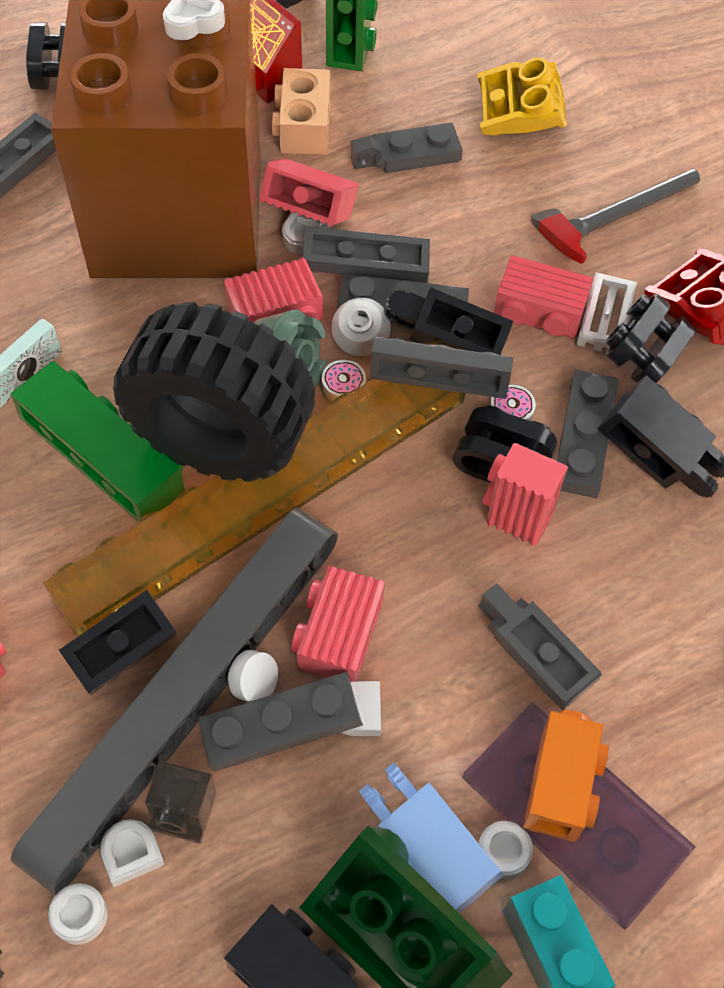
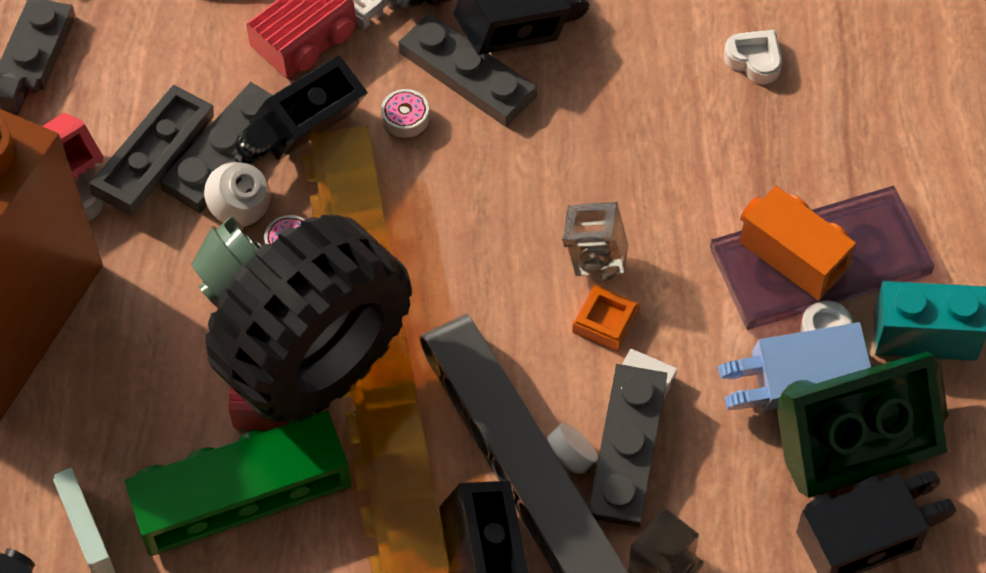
camera: 60 degrees left, 0 degrees up
coral brick [224,257,323,323] -> none
coral brick [291,566,385,682] -> none
dark grey plate [370,337,513,399] -> none
black brick [452,406,557,483] -> none
dark grey hinge [479,583,602,711] -> none
coral brick [482,443,568,546] -> none
none -> clear smoke brick [562,202,628,282]
none -> orange tile [572,284,640,352]

